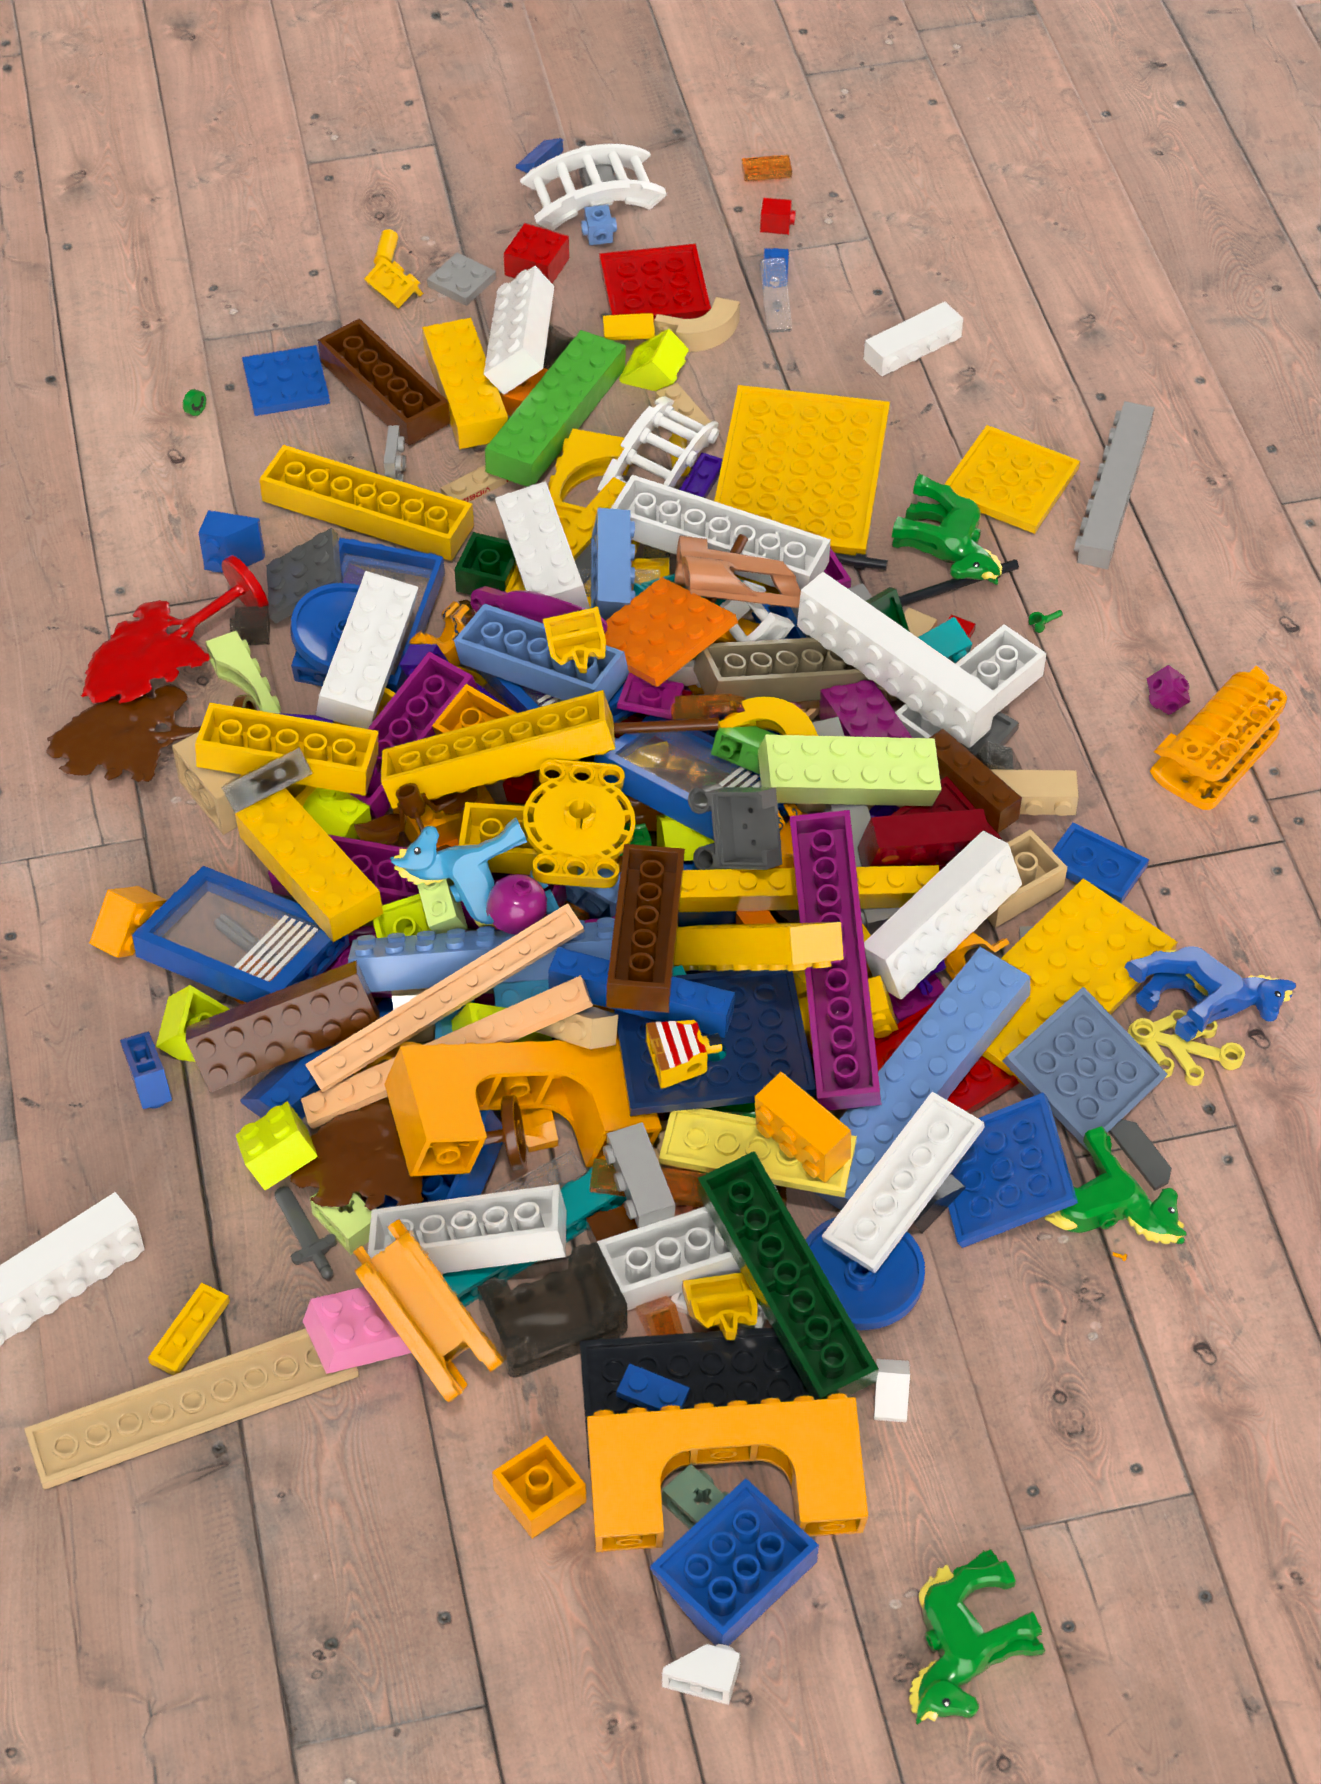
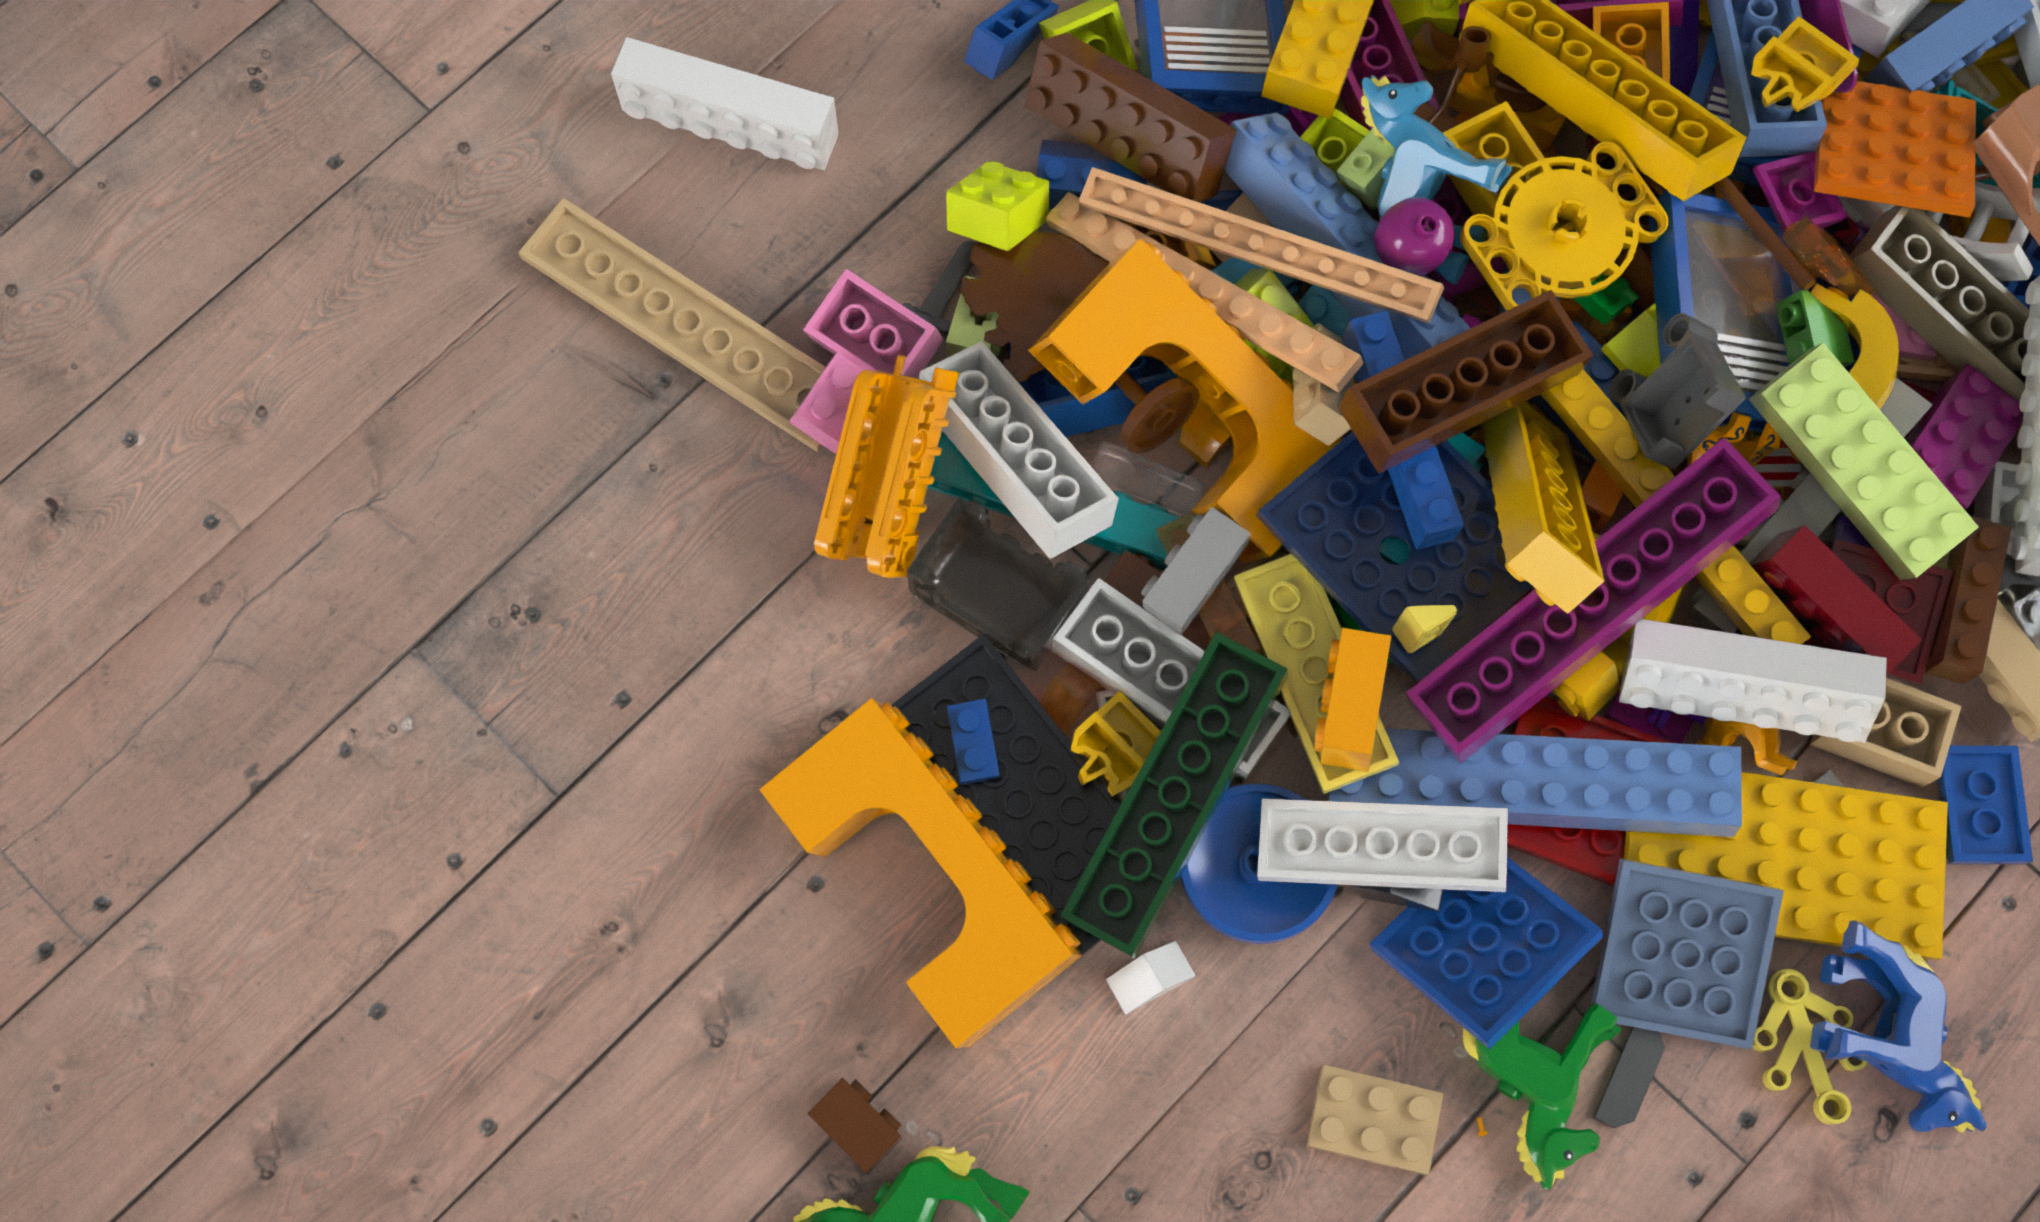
camera: 55 degrees right, 20 degrees up
yellow plate [148,1282,230,1375] -> none
light orange brick [492,1435,587,1539] -> none
torso [646,1020,722,1088] -> none
blue slope [650,1478,819,1646] -> none
sand green brick [662,1464,729,1529] -> none
white slope [662,1644,740,1705] -> none
none -> bright pink brick [803,269,944,378]
none -> reddish brown brick [807,1077,902,1175]
none -> tan plate [1306,1064,1444,1176]
none -> light yellow slope [1392,605,1457,654]

